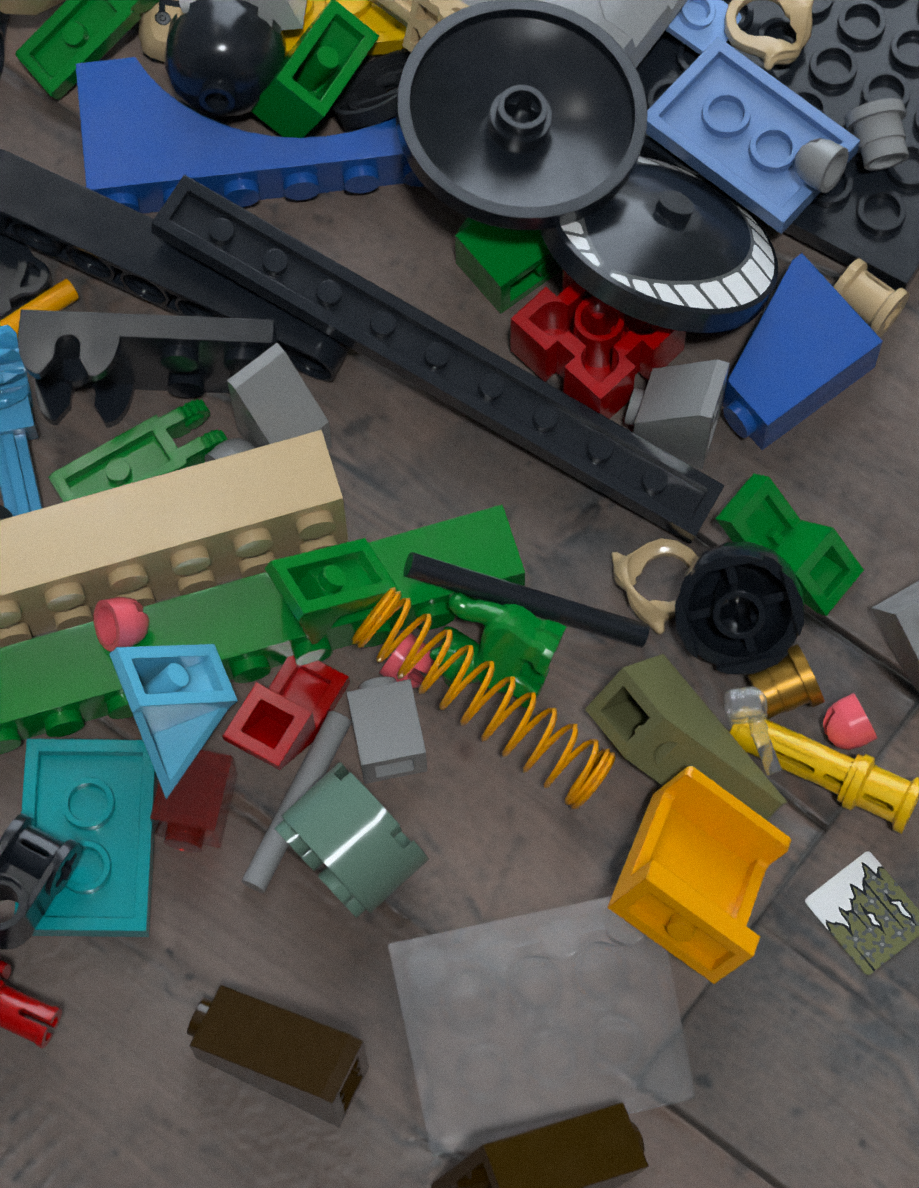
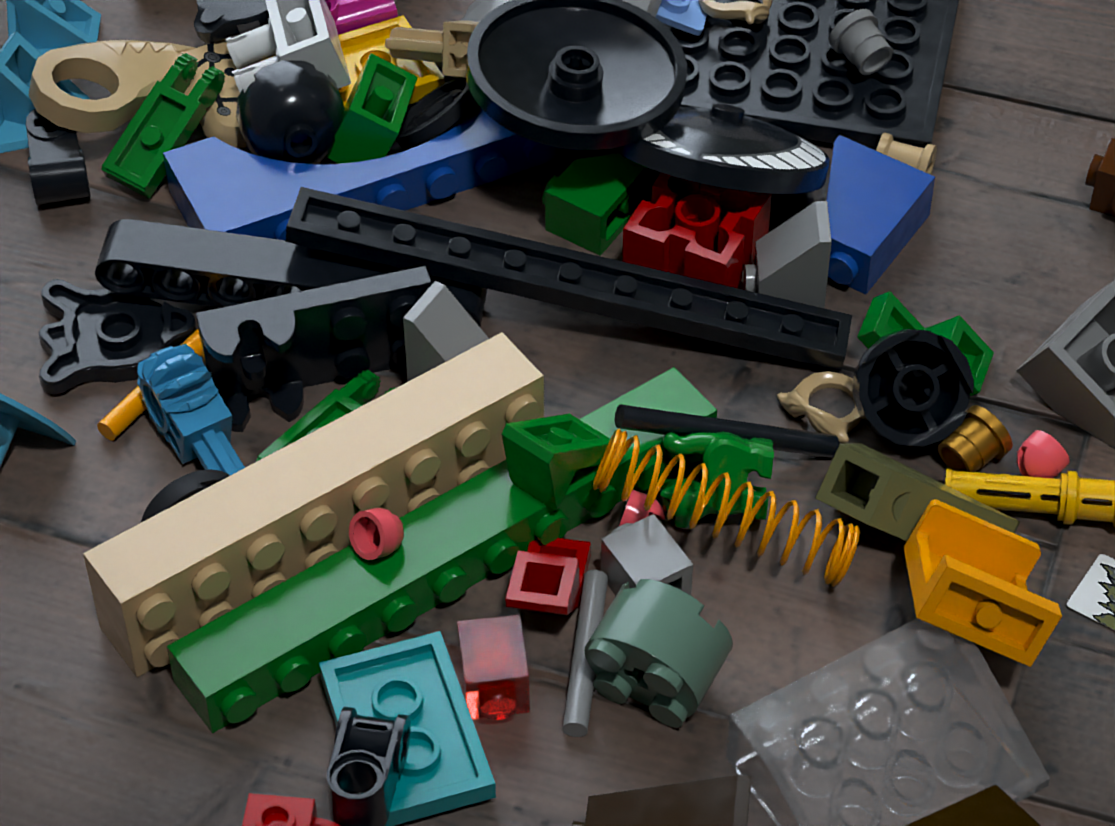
camera: 20 degrees left, 20 degrees down
medium azure slope [109,644,238,800] -> none
medium blue plate [646,37,860,234] -> none
clear hand [724,687,782,776] -> none
light grey hinge [795,138,849,193] -> none

